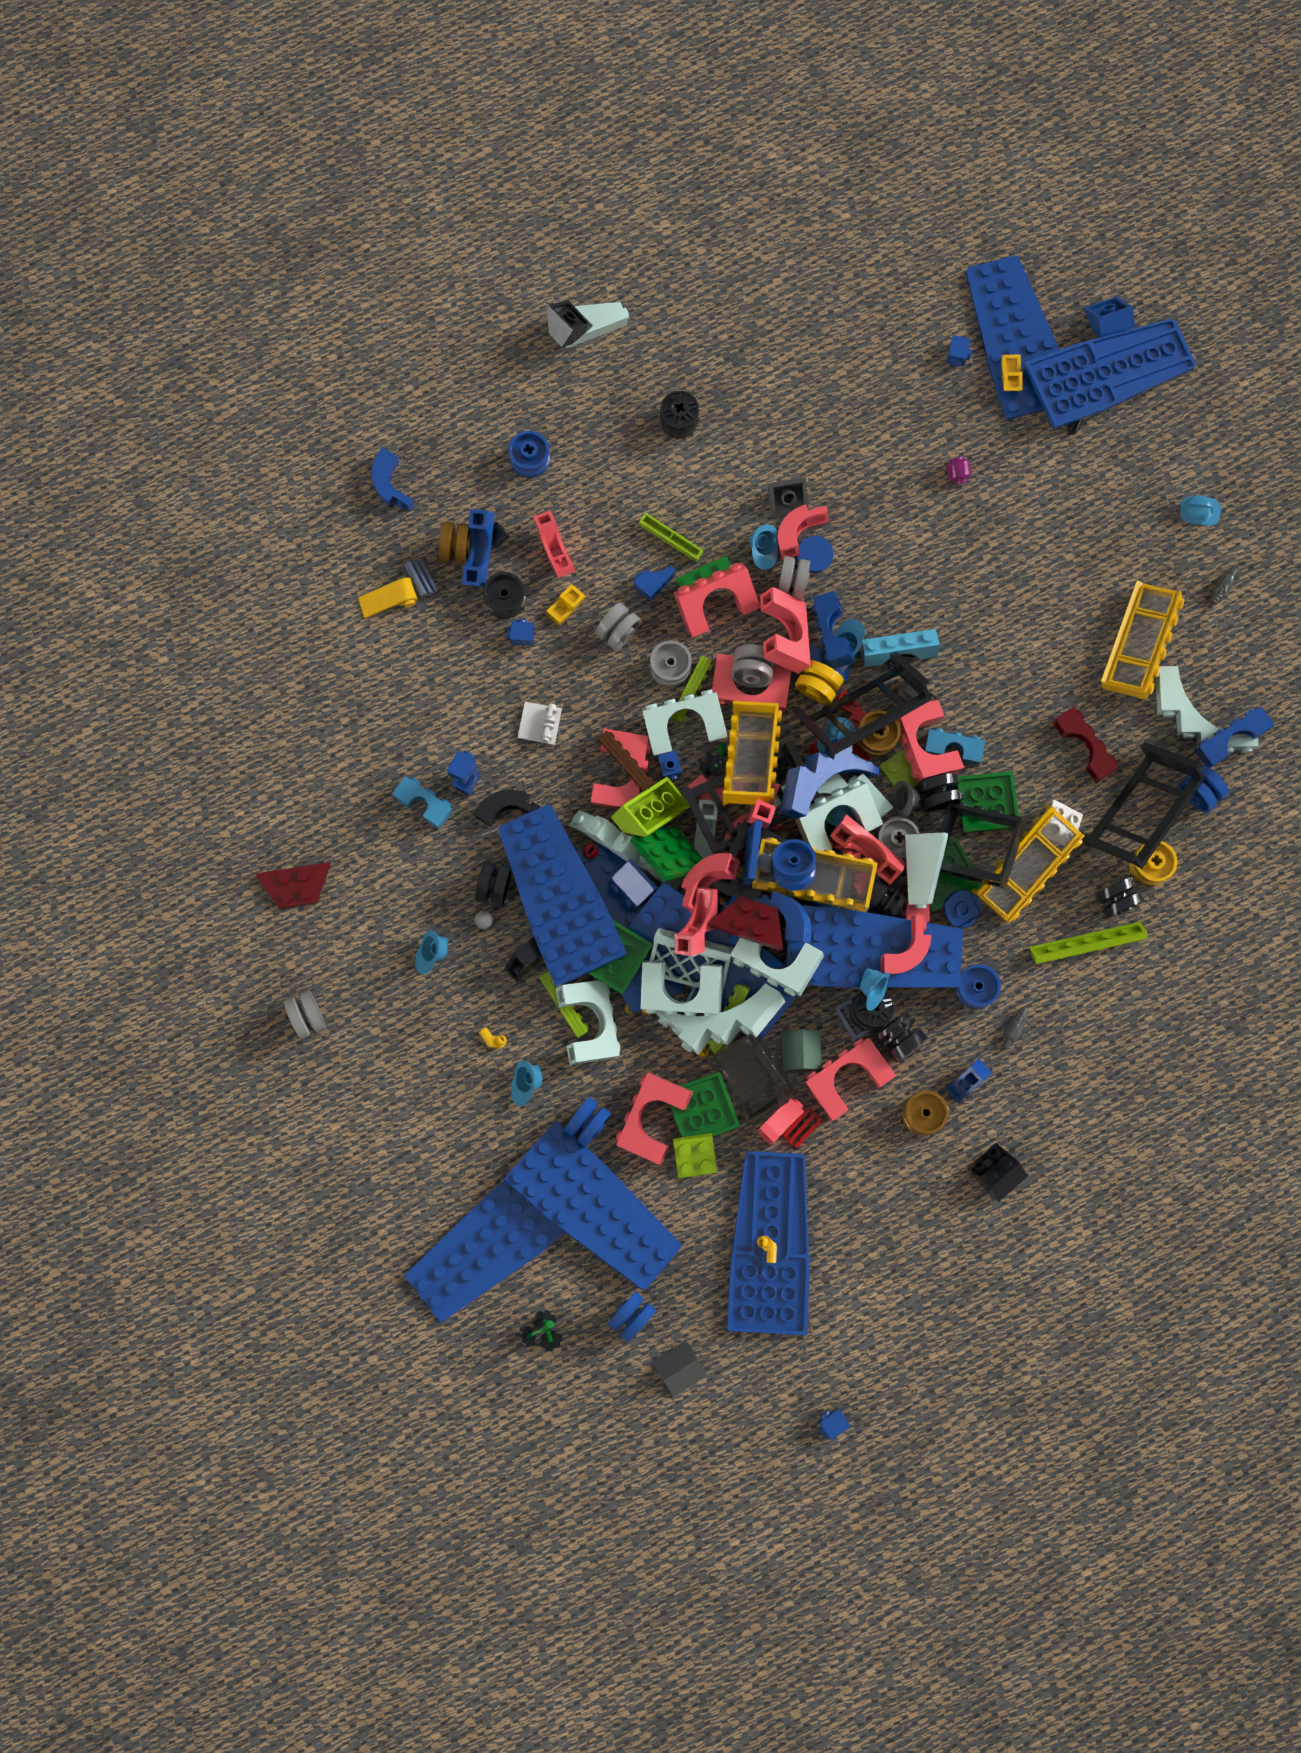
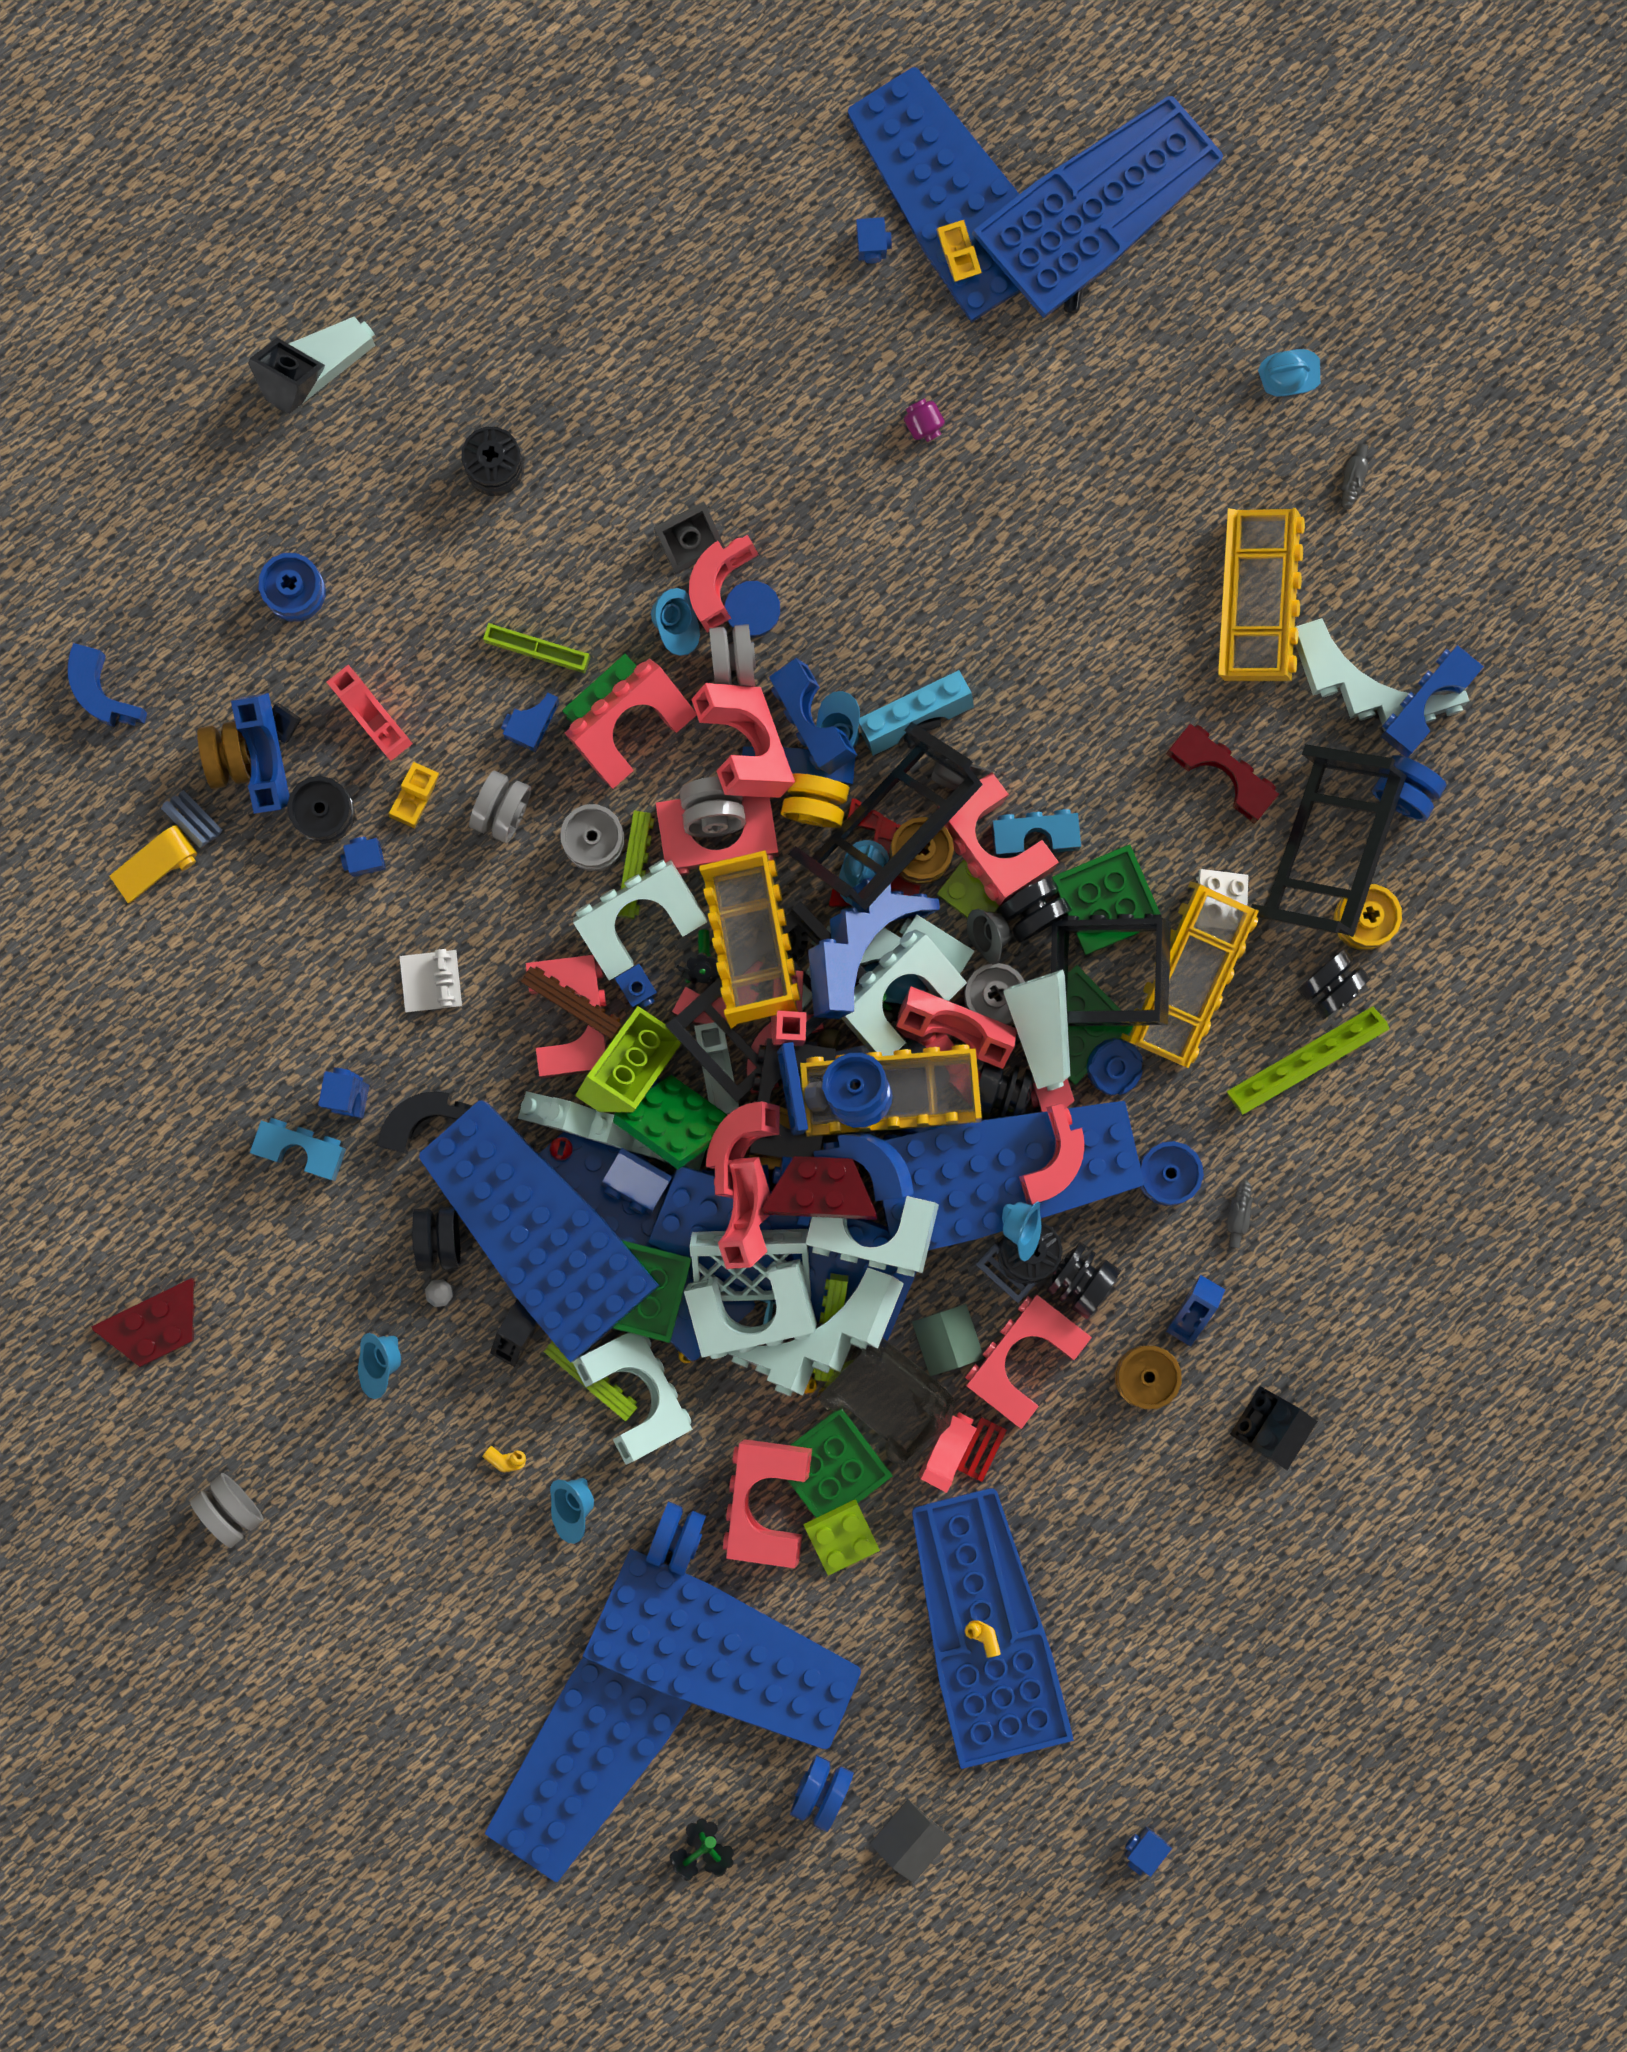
camera: 15 degrees left, 5 degrees up
blue slope [1084,296,1135,338] -> none

